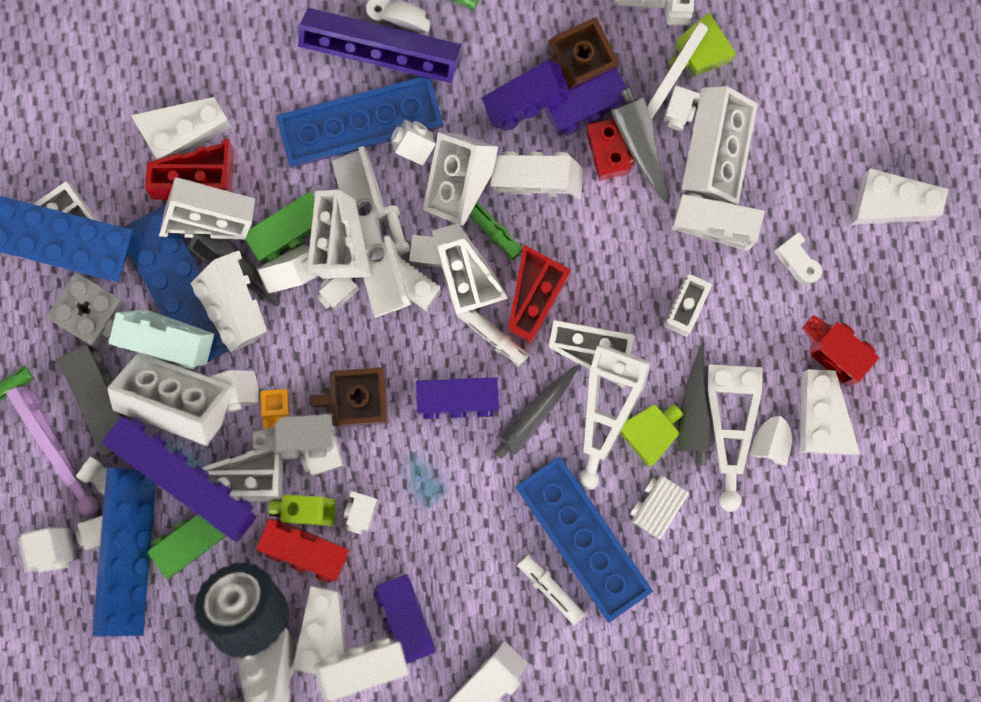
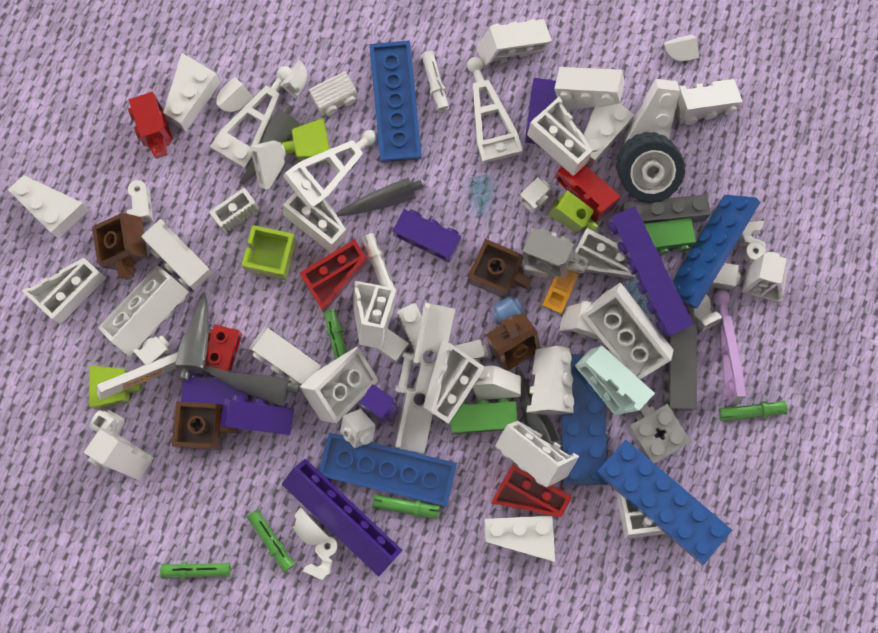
camera: 150 degrees left, 5 degrees down
none -> white wedge [22,258,106,324]
none -> reddish brown hinge [92,212,148,280]
none -> dark grey piece [204,366,300,406]
none -> lime piece [241,225,297,281]
none -> white slope [250,140,286,190]
none -> white brick [281,60,307,99]
none -> dark purple brick [360,384,398,424]
none -> bright green pin [372,494,440,520]
none -> white plate [467,57,523,164]
none -> reddish brown hinge [486,312,541,371]
none -> medium blue head [492,296,525,325]
none -> white wedge [527,96,592,176]
none -> dark grey brick [619,194,711,224]
none -> white leg [739,221,766,263]

